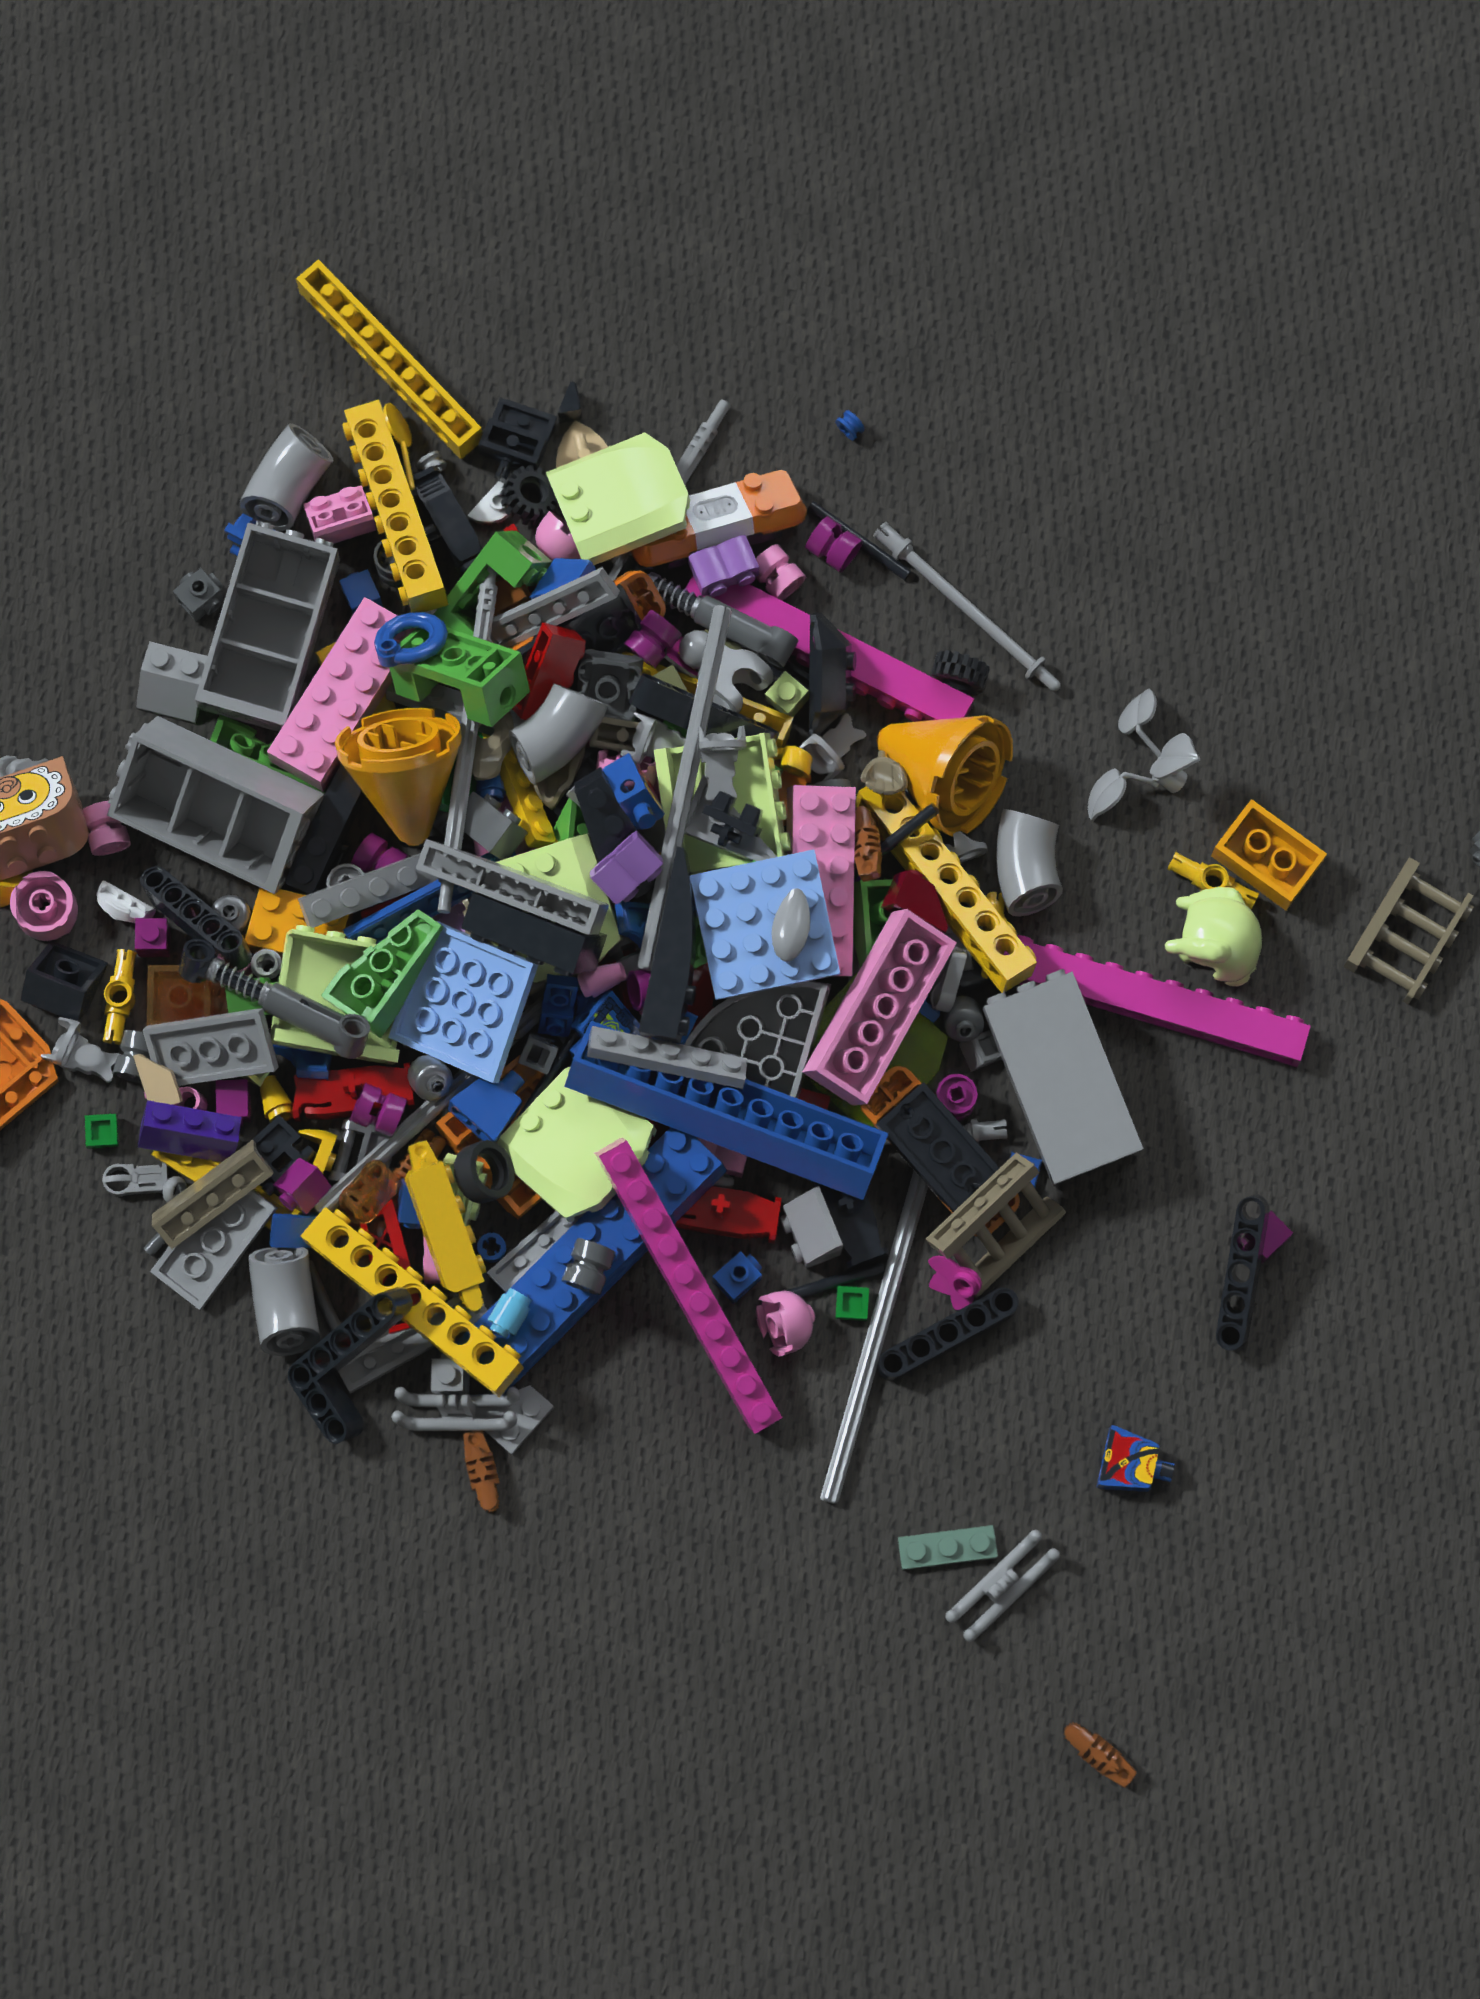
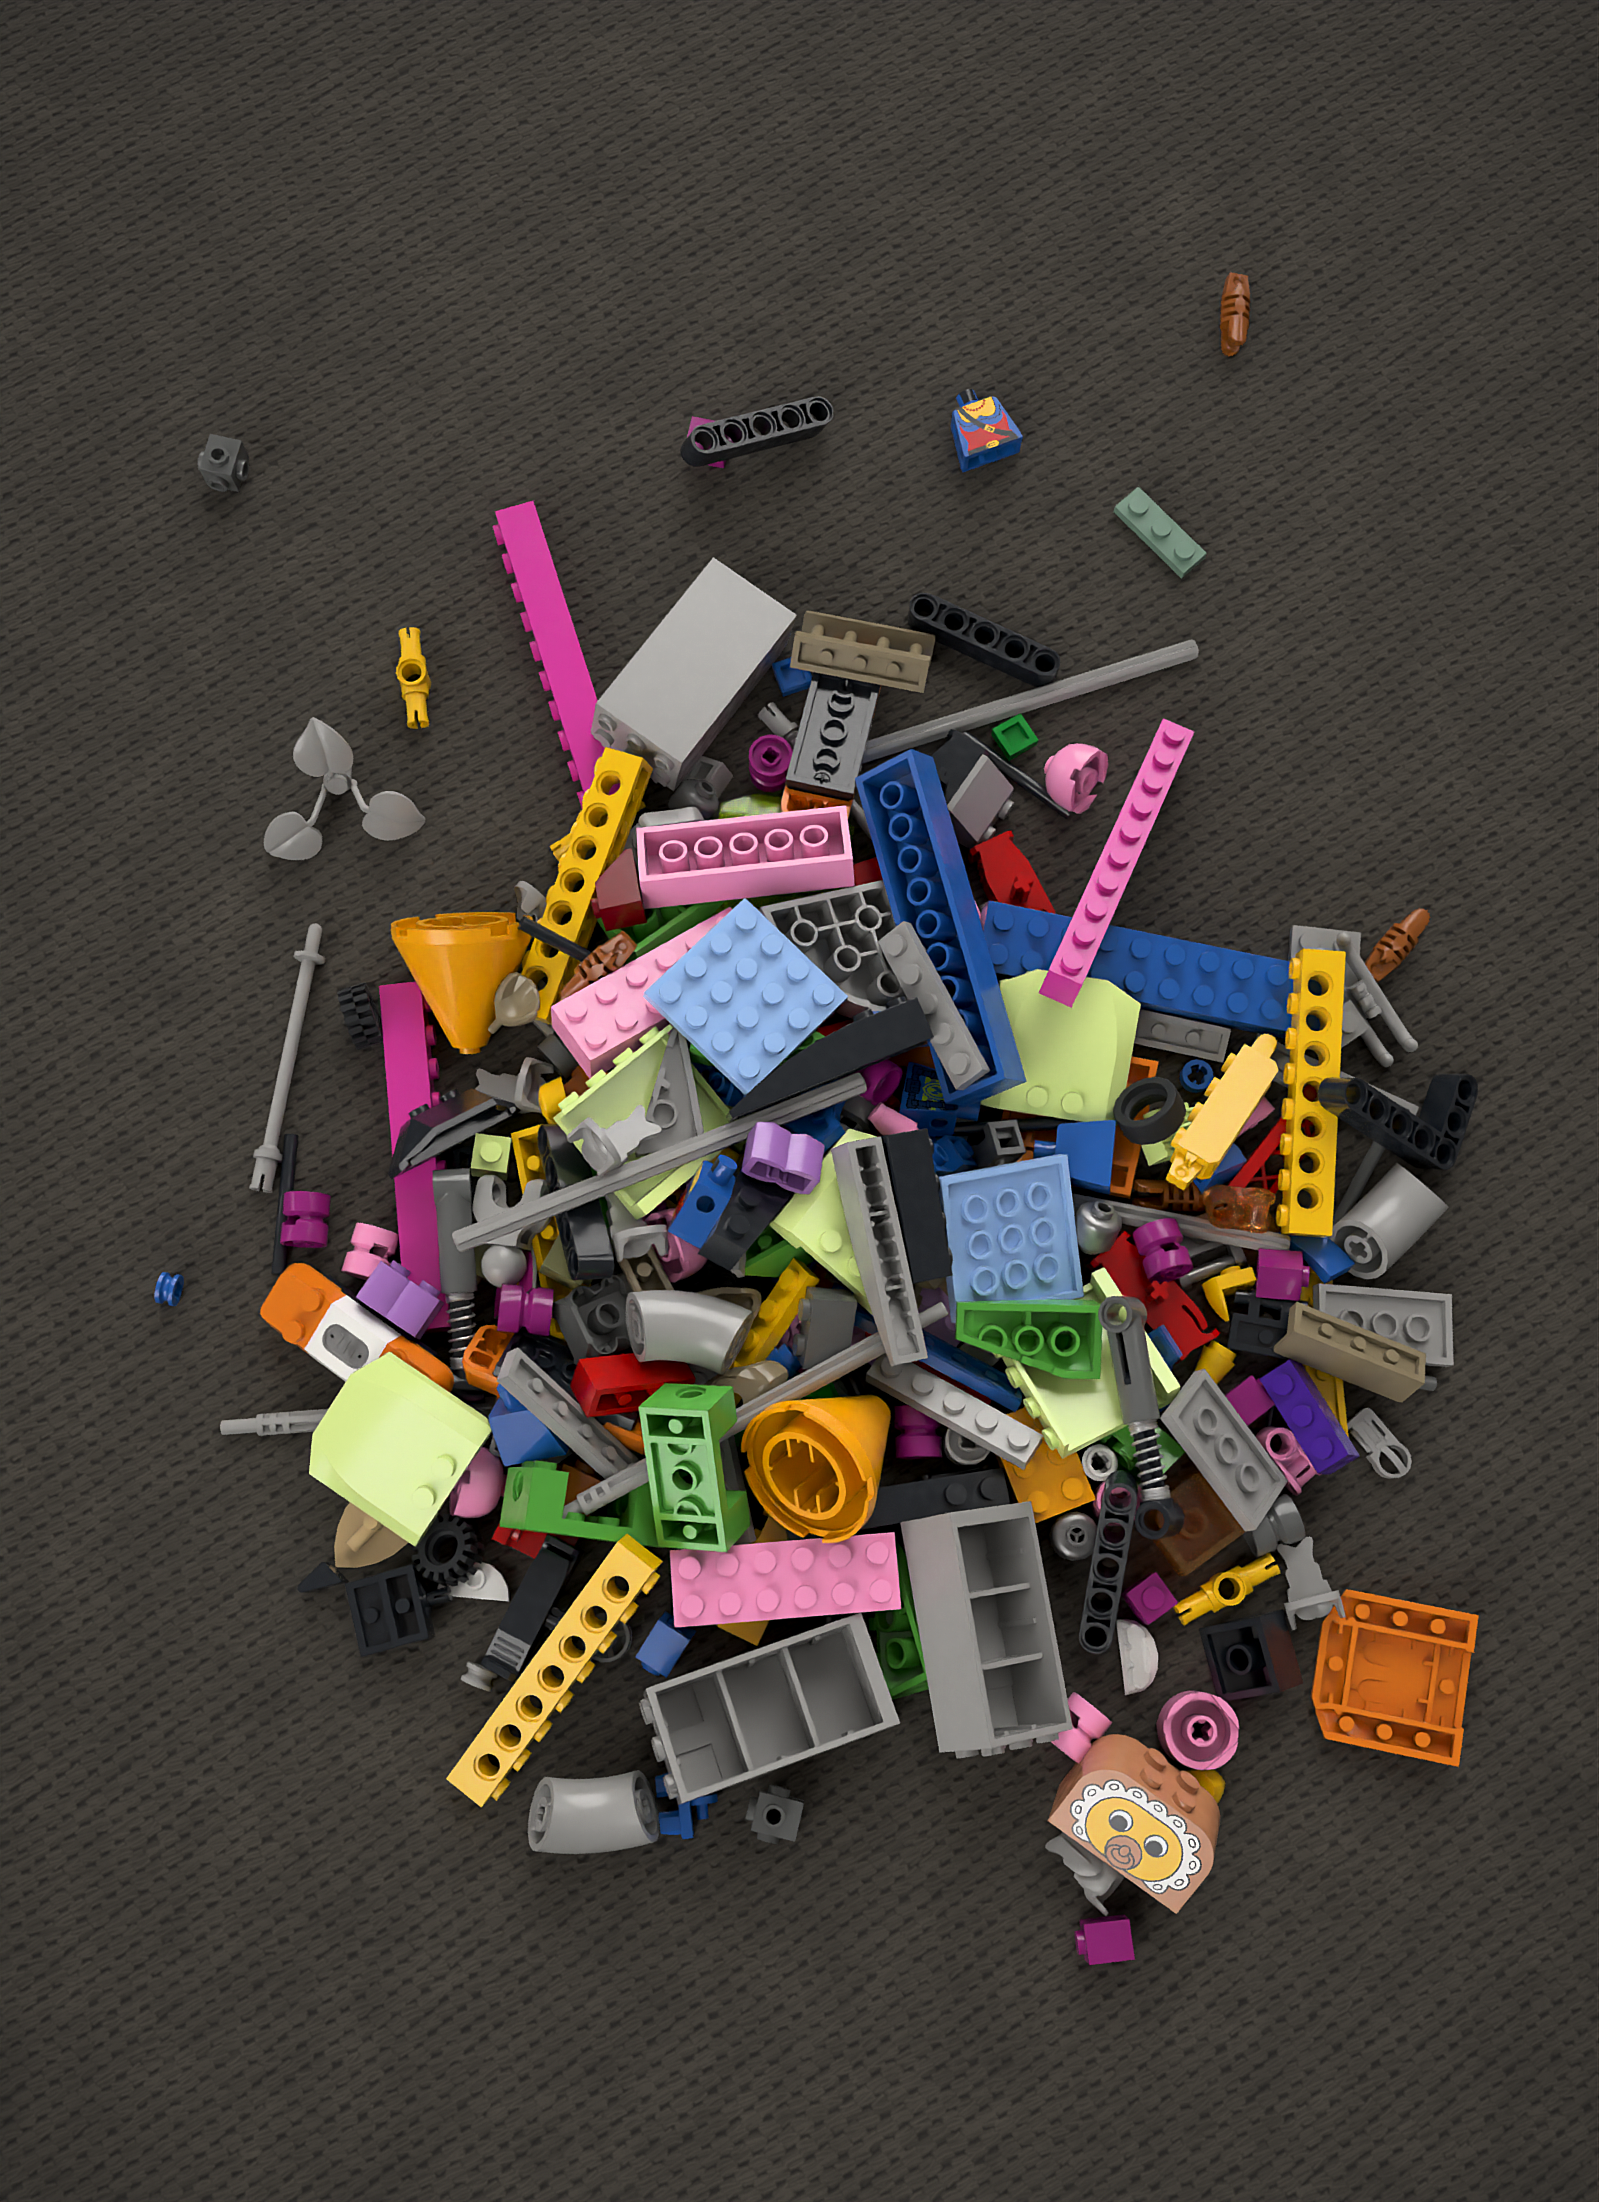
camera: 125 degrees left, 0 degrees up
green plate [85,1113,119,1149] -> none
tan tile [133,1054,183,1105] -> none
light grey slope [136,641,208,724] -> none
light grey piece [163,1176,187,1203] -> none
yellow brick [296,259,482,459] -> none
bright pink slope [303,486,376,543] -> none
blue piece [374,612,448,667] -> none
yellow piece [383,403,415,490] -> none
medium azure brick [488,1288,532,1338] -> none
dark grey wheel [561,1238,616,1295] -> none
black hips [702,791,763,848] -> none
blue brick [712,1251,762,1304] -> none
light grey arm [771,888,810,962] -> none
dark pink plate [928,1256,982,1310] -> none
light grey piece [945,1530,1060,1642] -> none
light grey brick [996,809,1063,917] -> none
yellowish green piece [1165,887,1262,986] -> none
light orange brick [1211,799,1327,911] -> none
dark tan fence [1343,857,1474,1004] -> none

